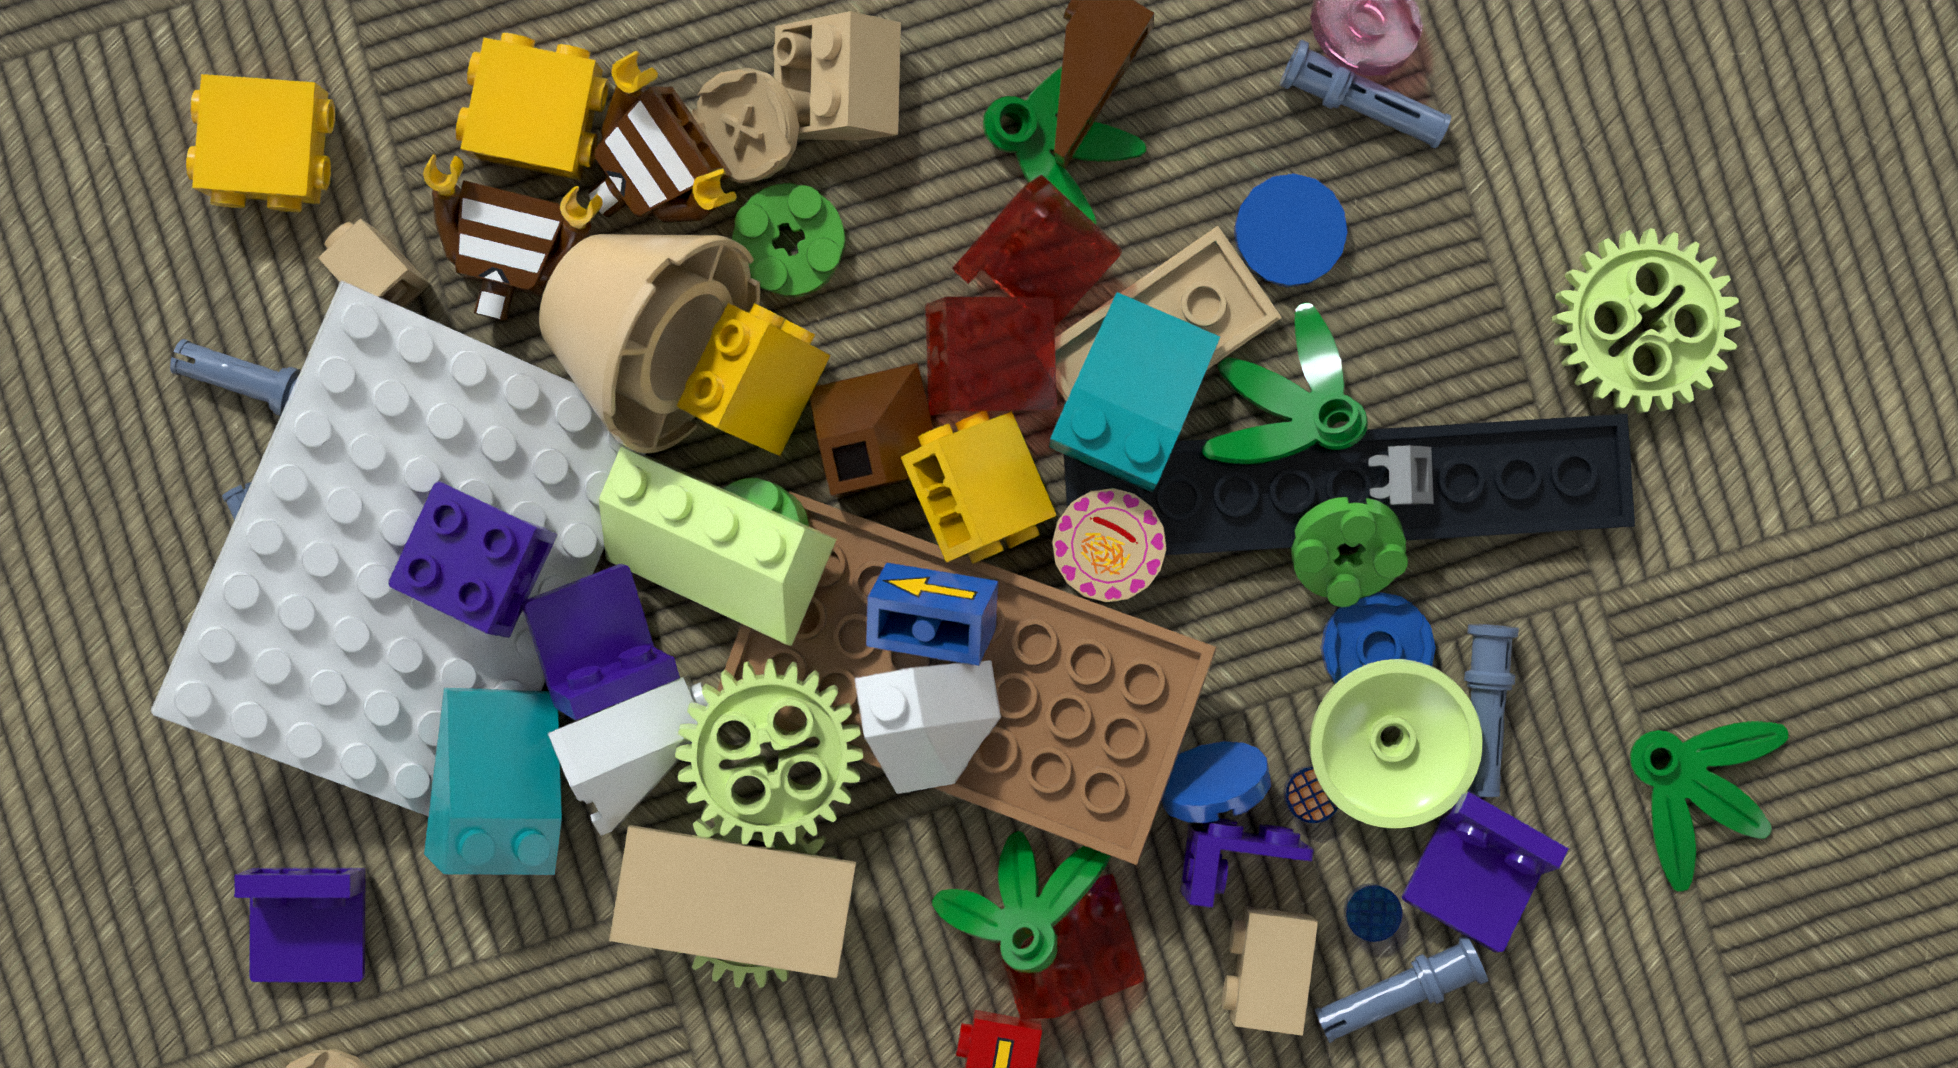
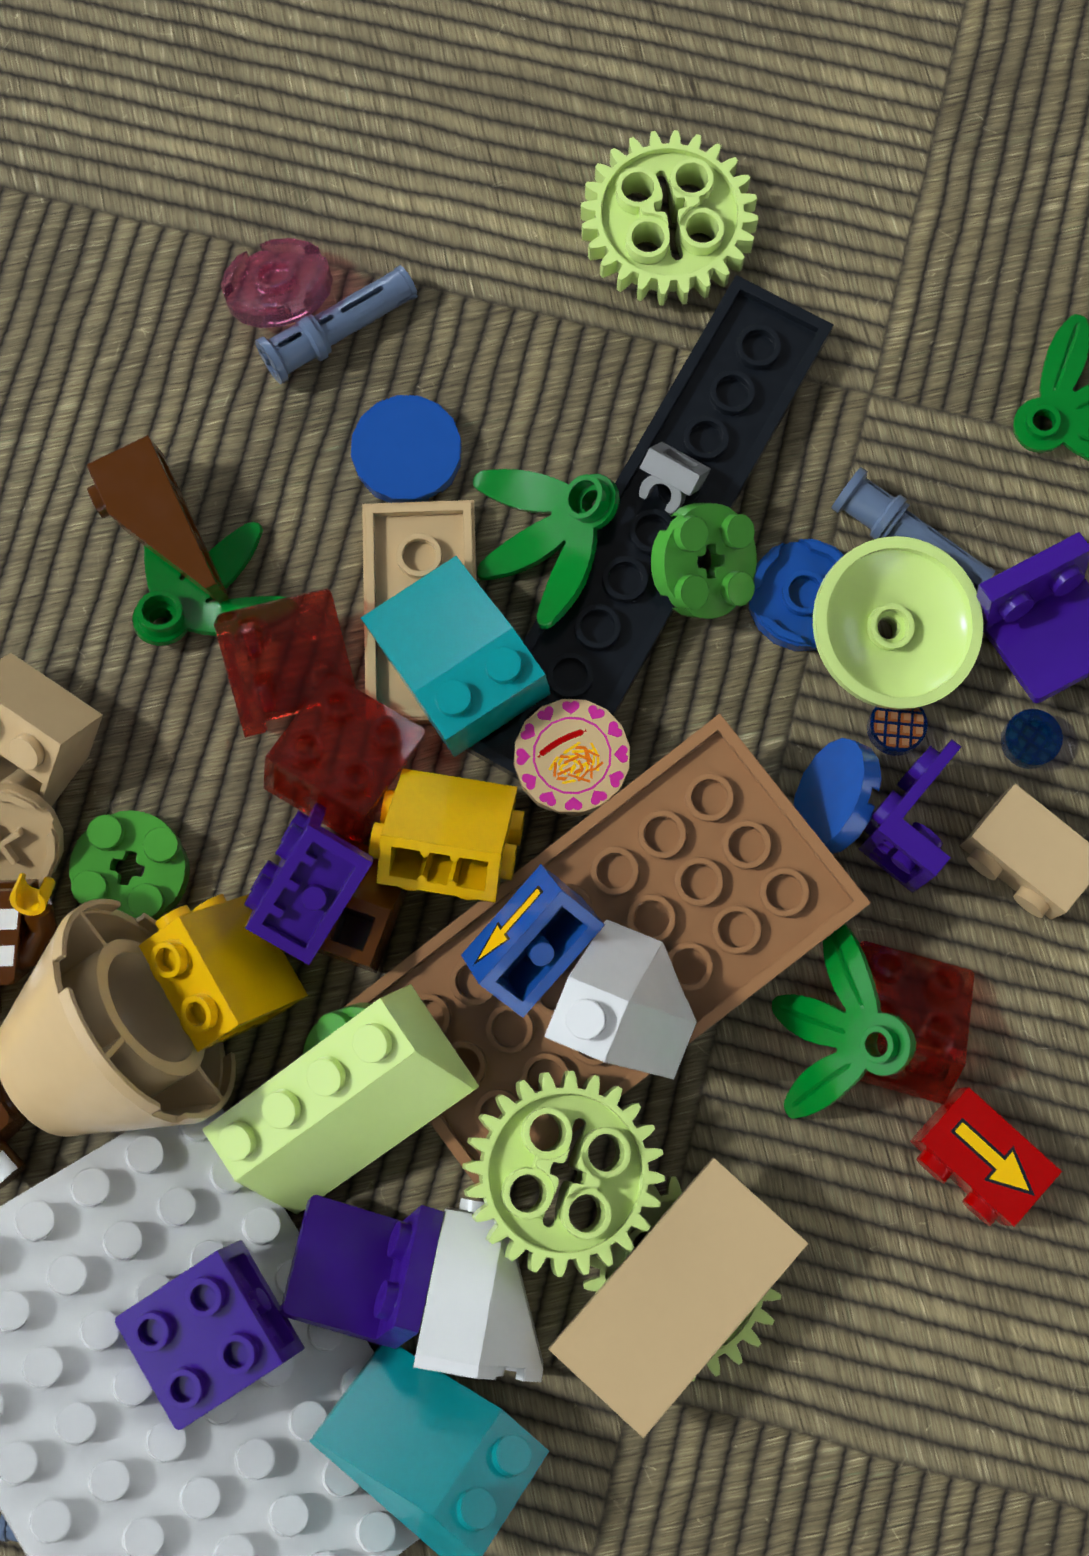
camera: 50 degrees left, 10 degrees down
none -> dark purple bracket [244,802,374,965]

